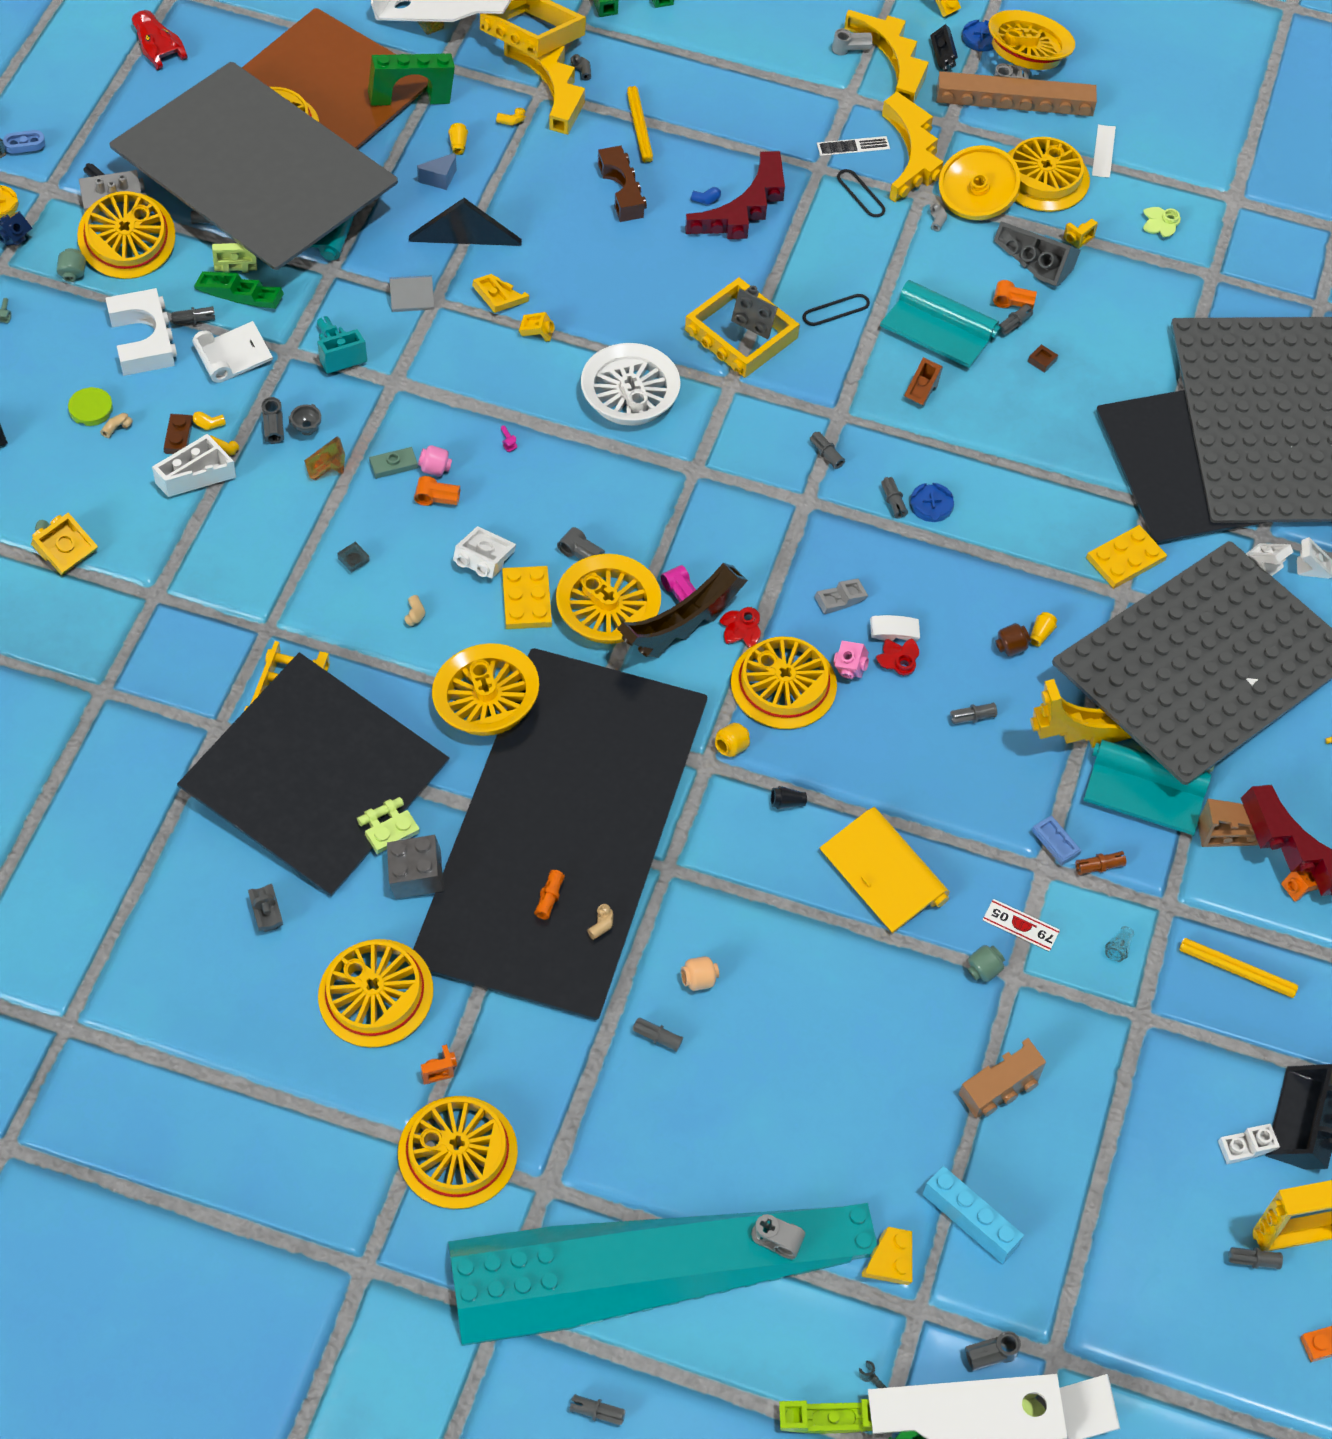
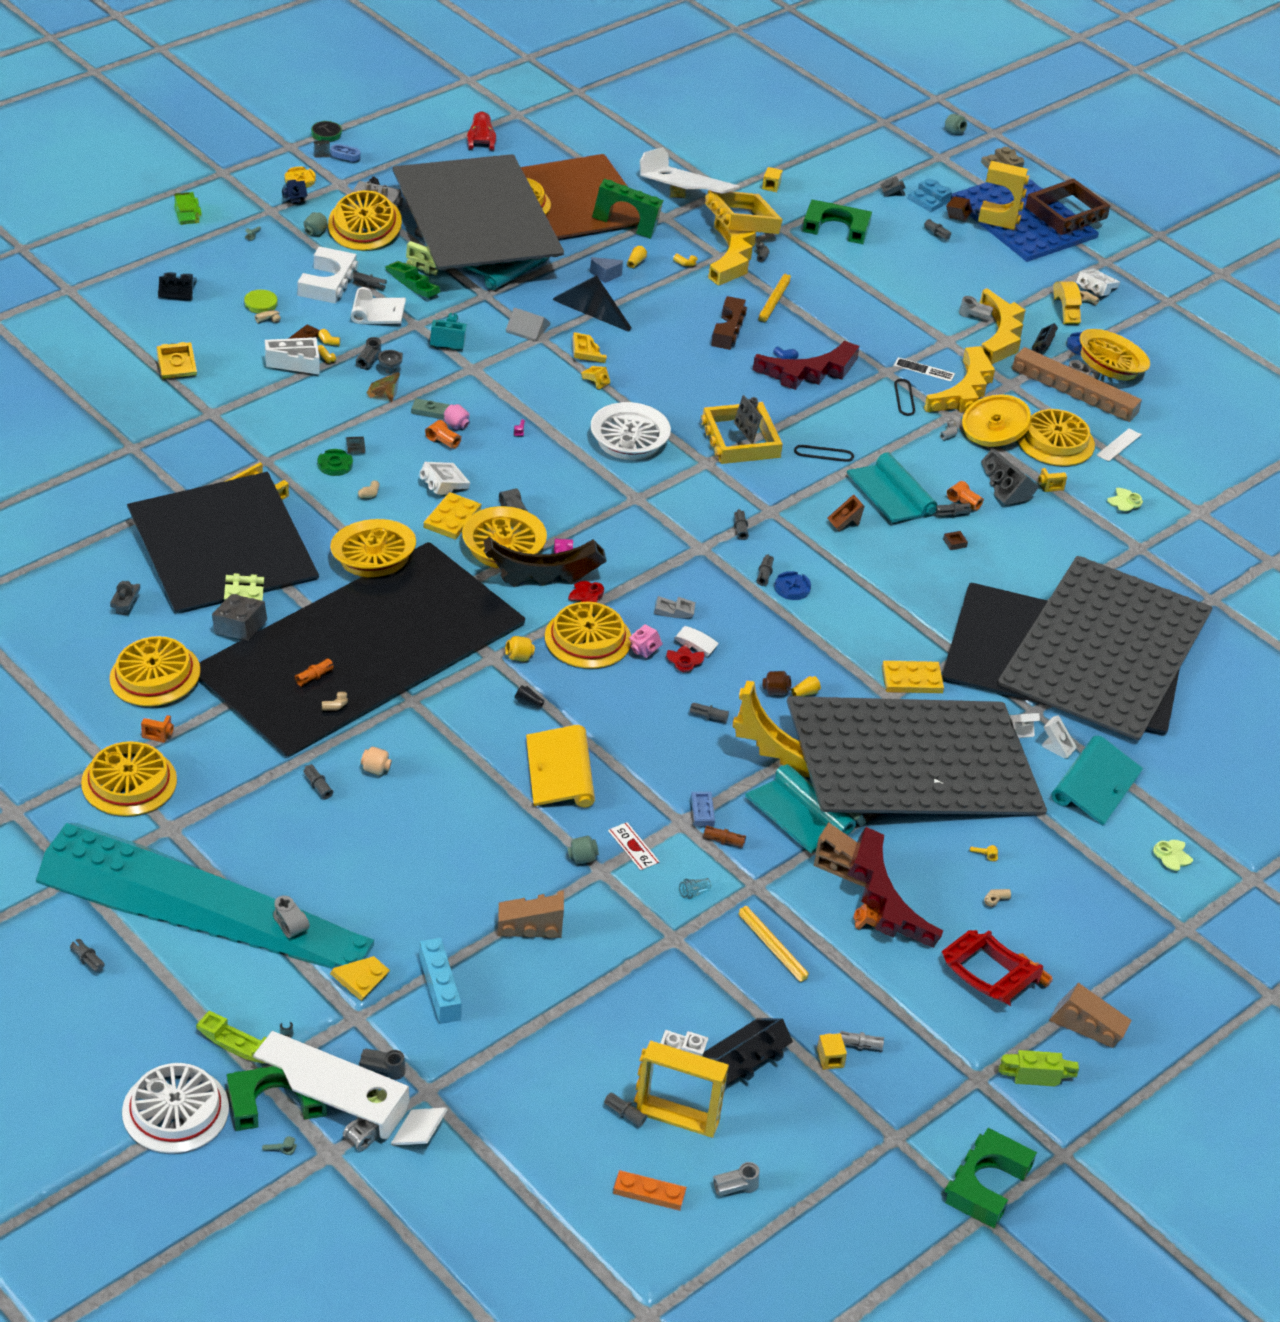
camera: 30 degrees right, 15 degrees down
none -> green tile [317,449,353,476]

